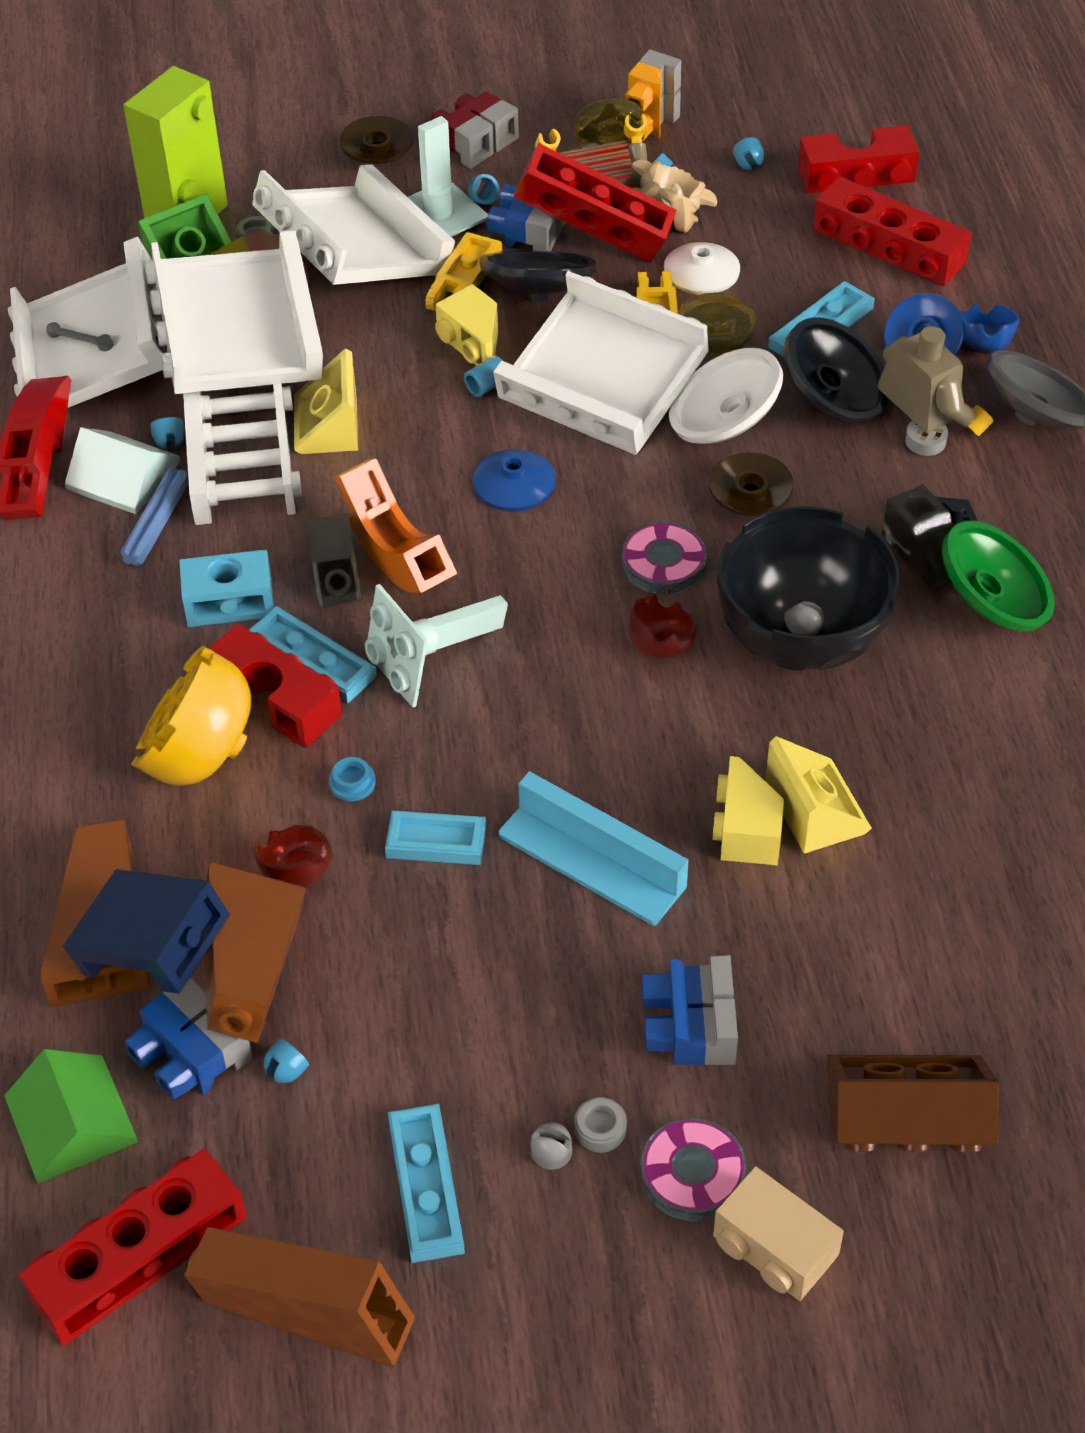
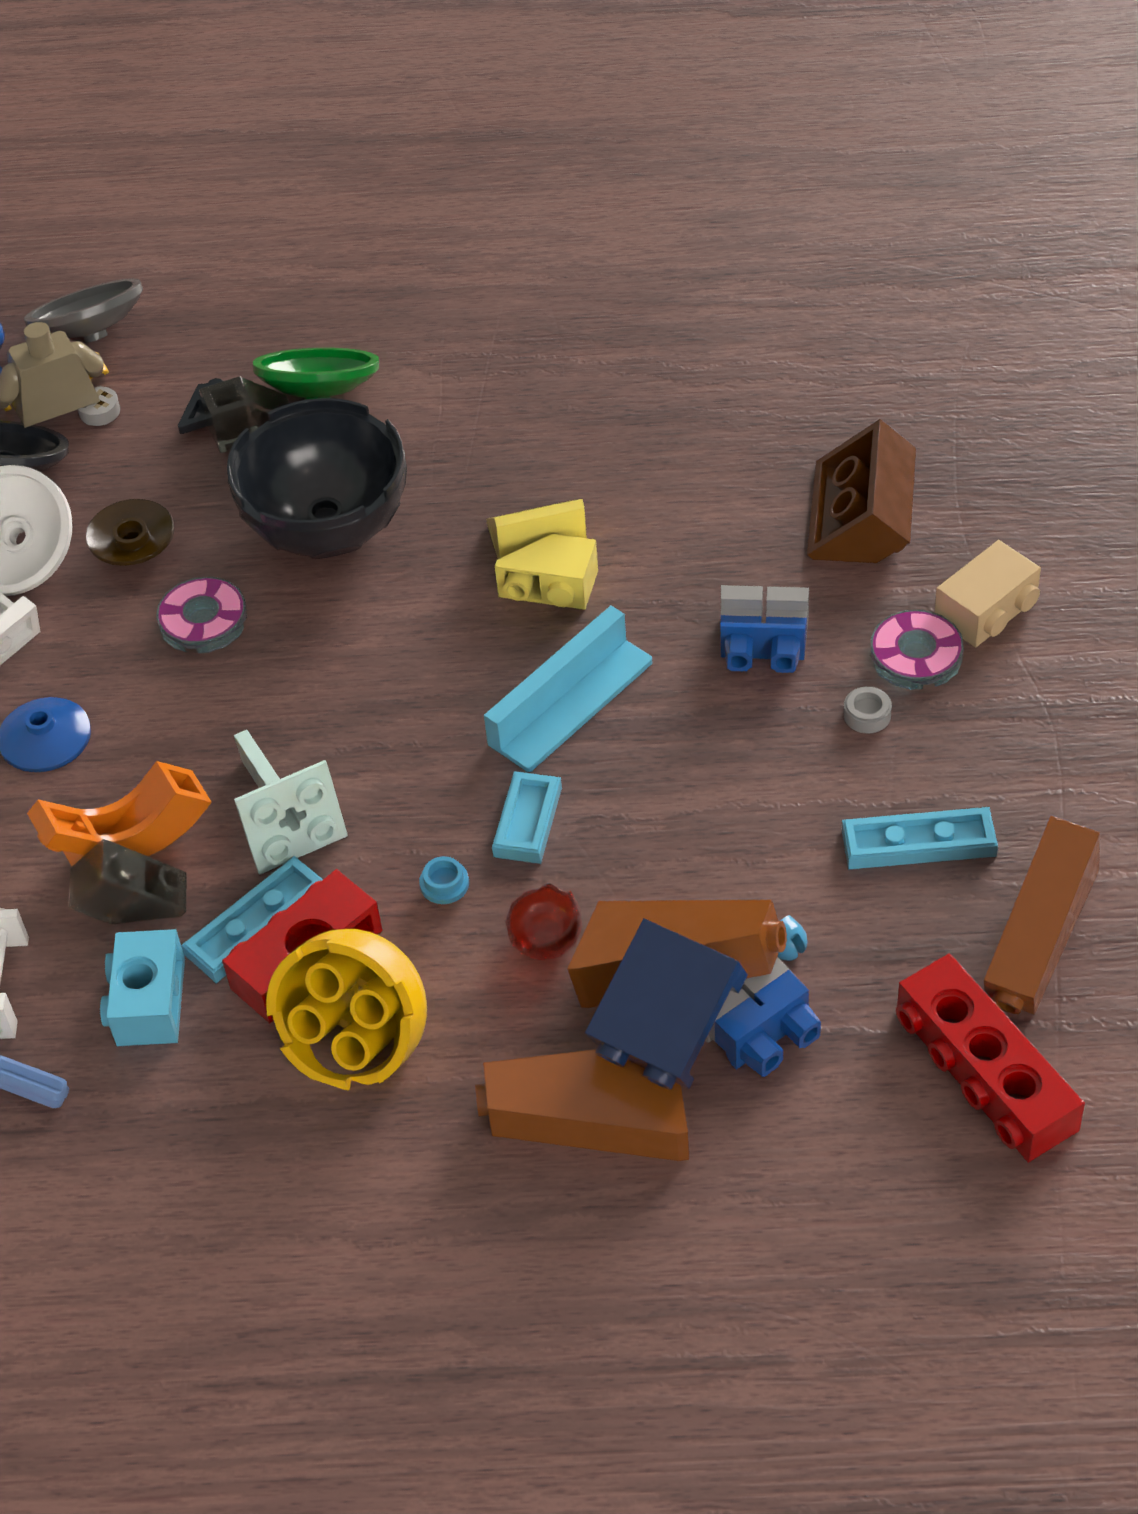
camera: 80 degrees left, 0 degrees up
bright green slope [4,1049,138,1184] -> none
light grey hinge [530,1122,573,1170] -> none
clear red hair [629,594,698,658] -> none
light grey hinge [784,601,824,636] -> none

